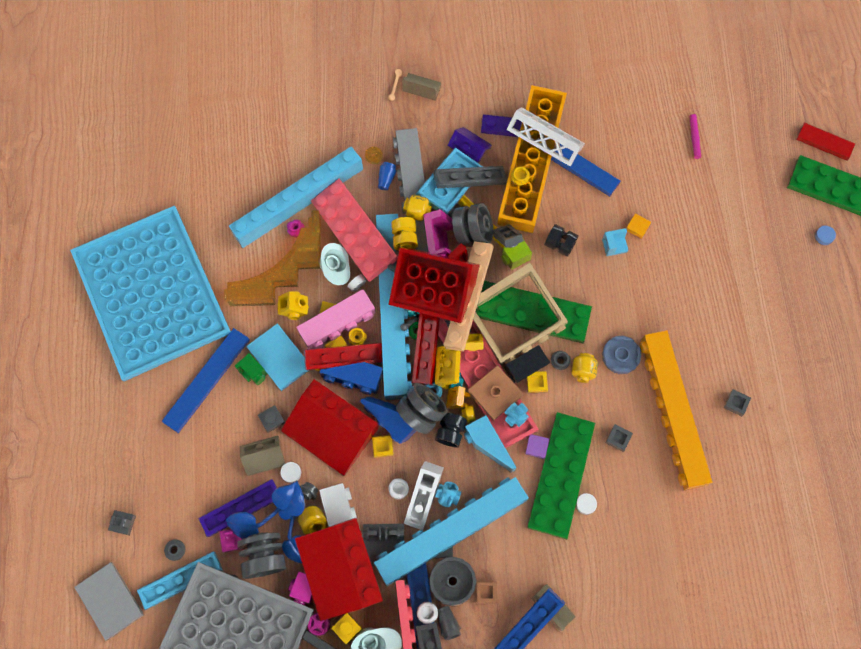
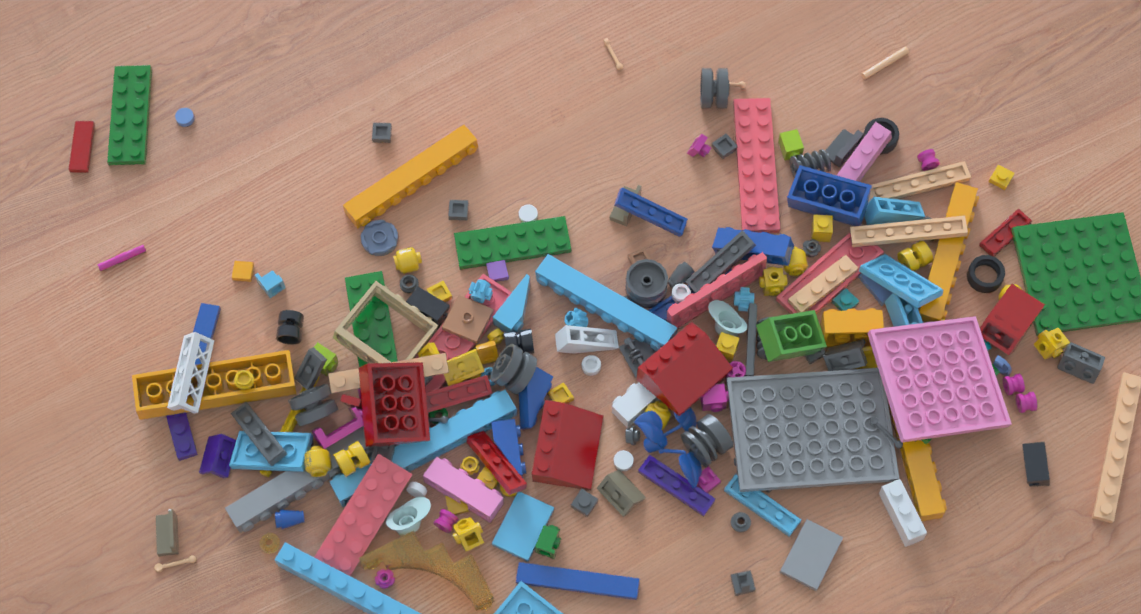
camera: 115 degrees left, 5 degrees down
none -> dark pink wheel [433,509,459,533]

